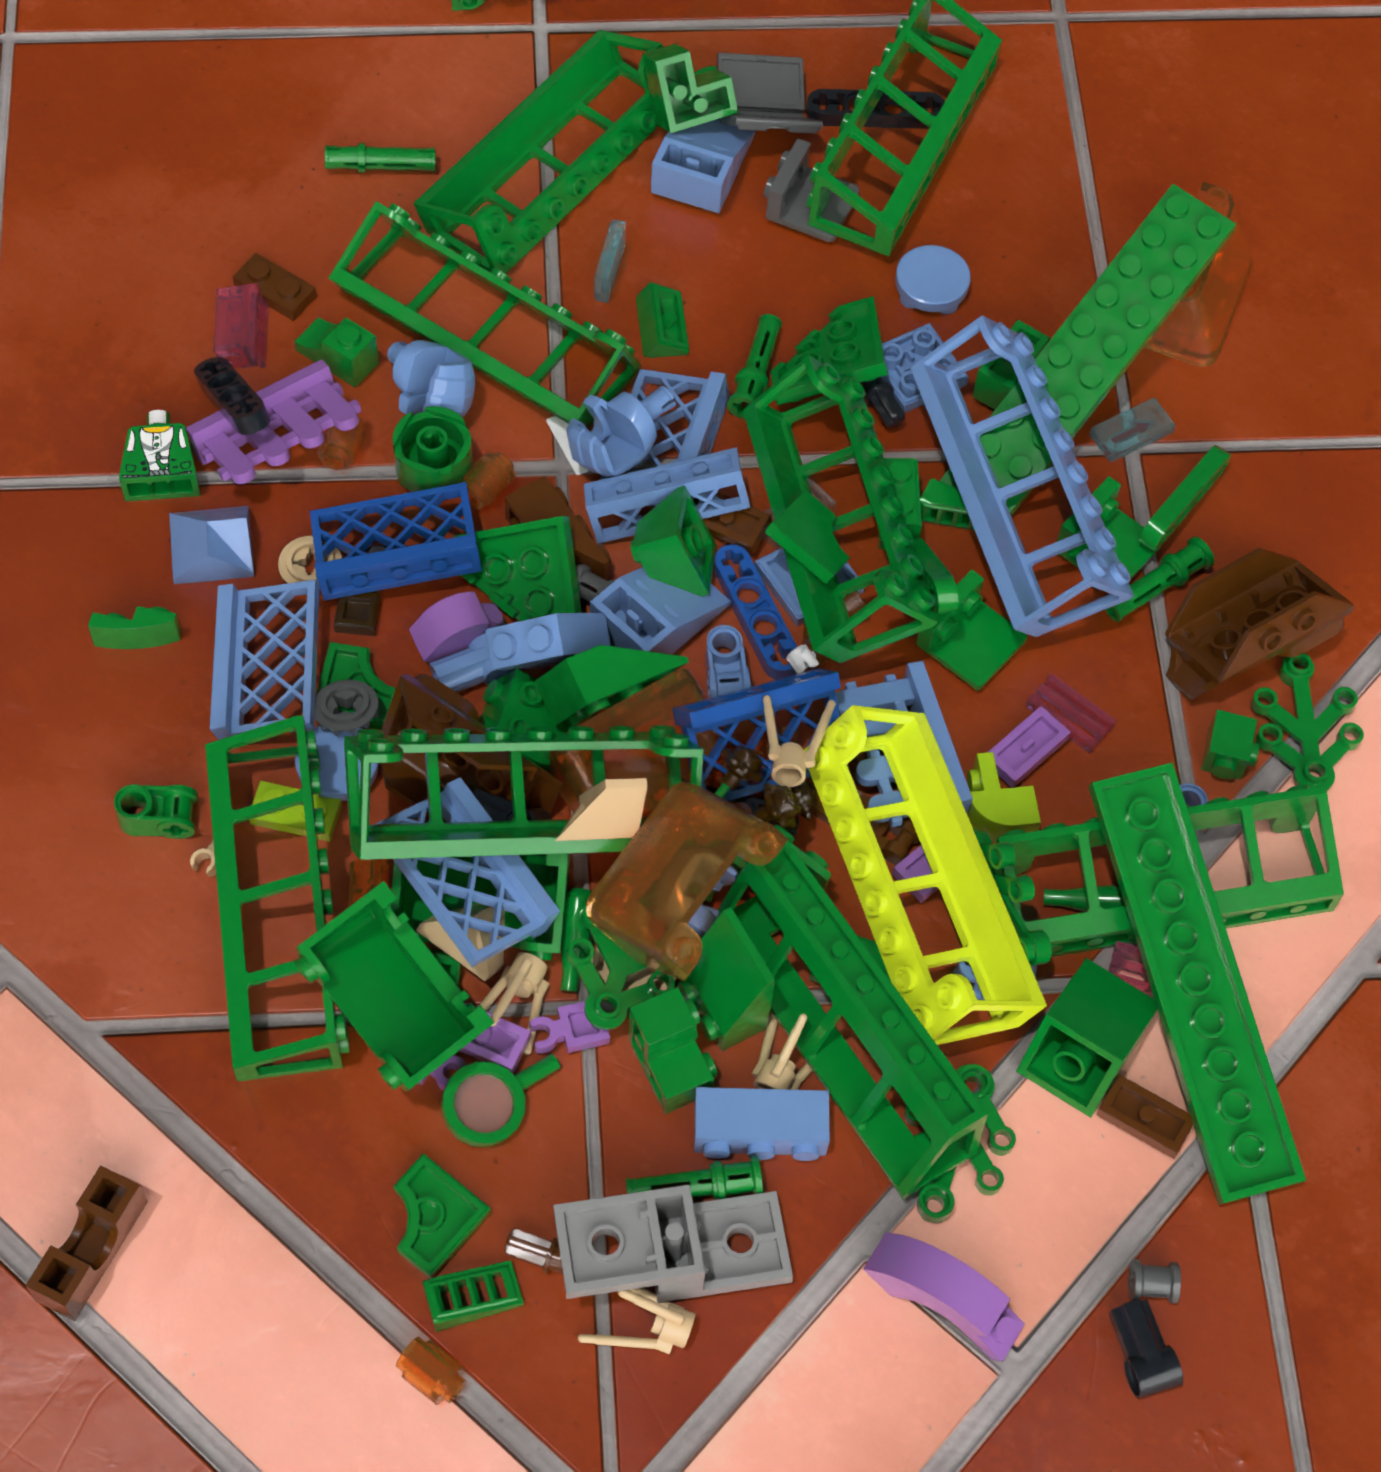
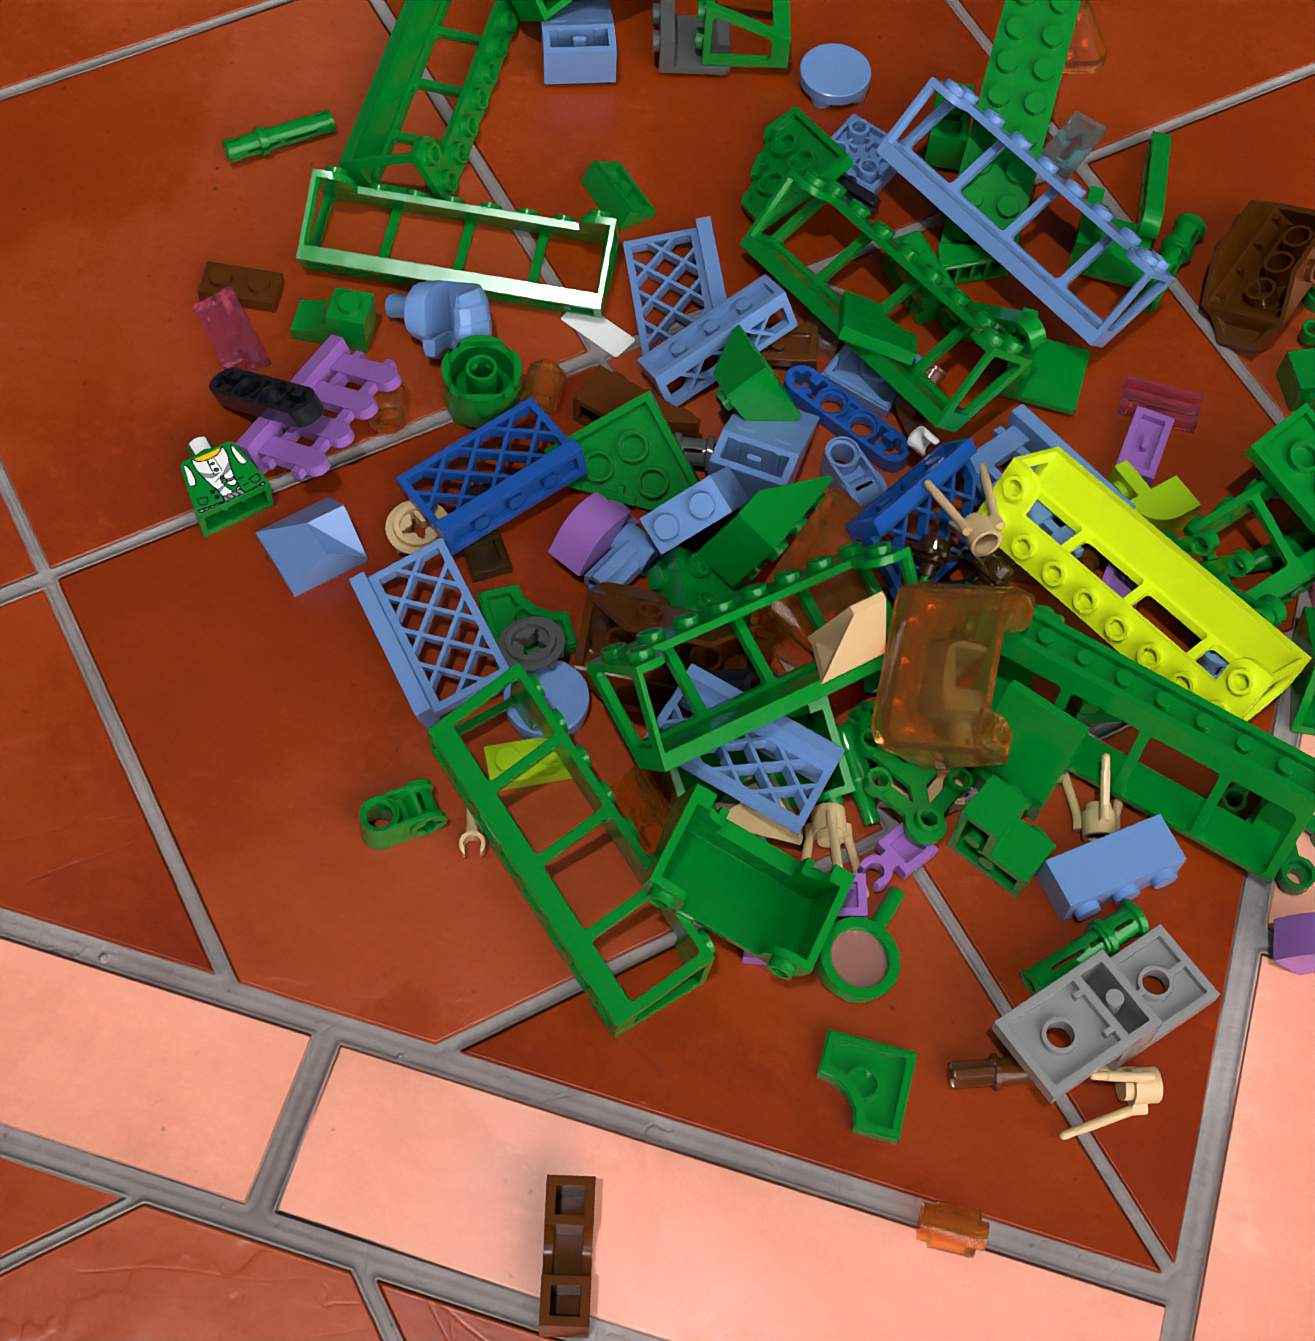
camera: 25 degrees left, 0 degrees up
green slope [88,606,182,649] -> none
green slope [422,1260,524,1332] -> none
medium blue piece [566,385,676,477] -> none
clear light blue tile [594,219,626,303] -> none
green pin [727,314,782,419] -> none

